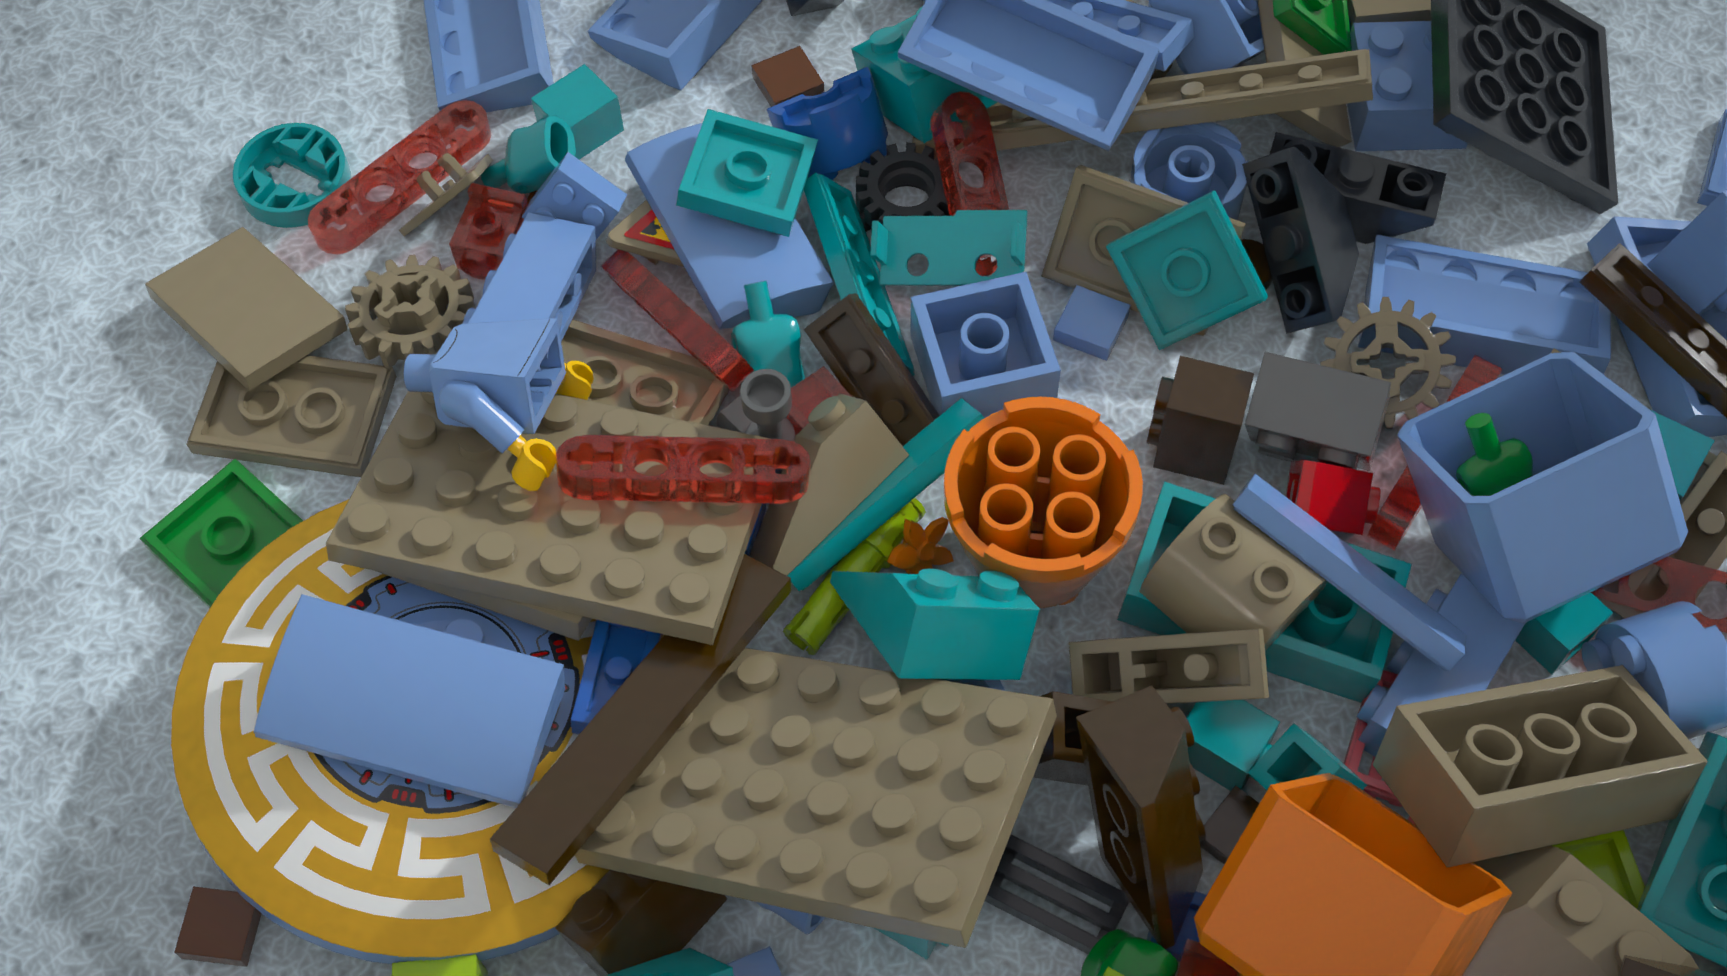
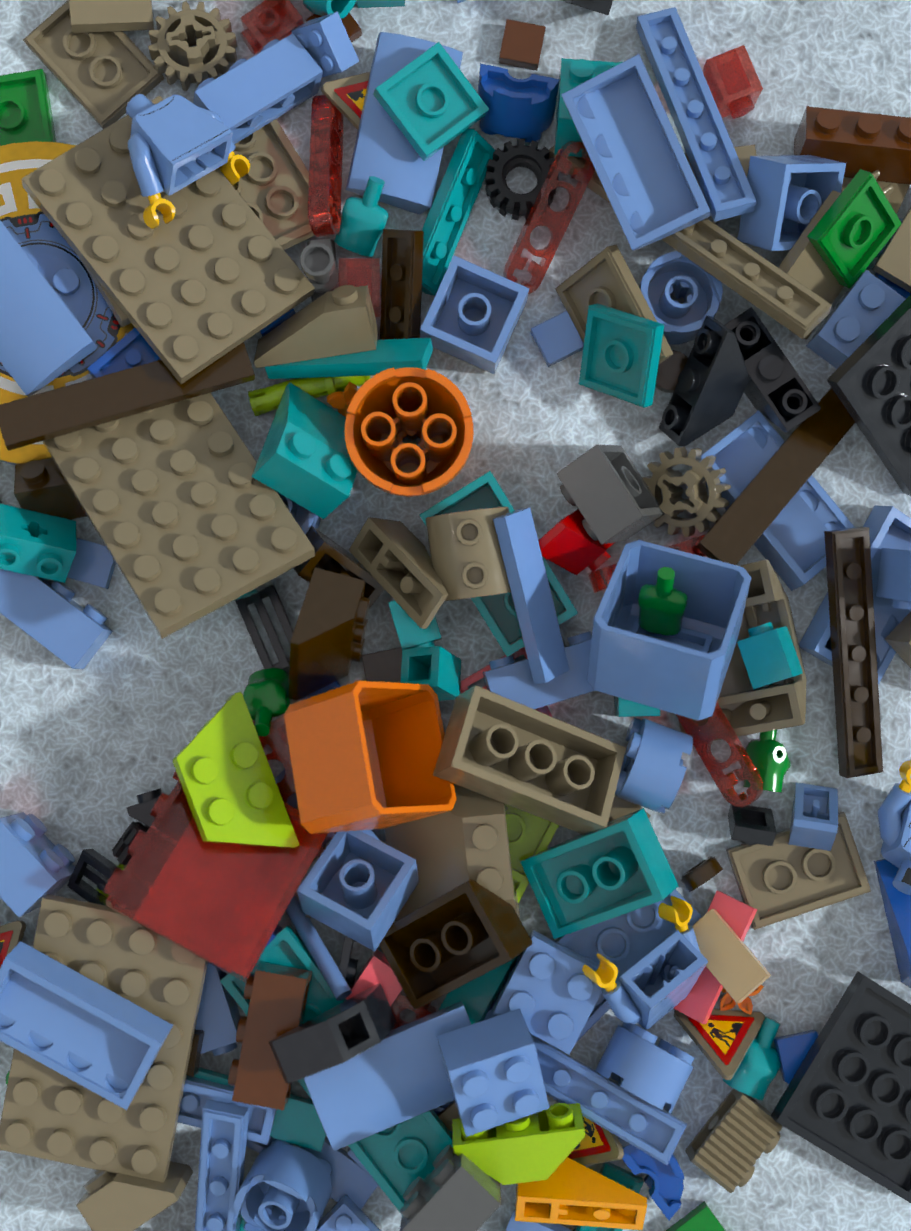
camera: 35 degrees right, 25 degrees up
clear red beam [556,435,811,504] -> none
teal piece [870,210,1028,286] -> none
dark brown brick [1146,356,1254,485] -> none
none -> dark brown tile [695,387,855,565]

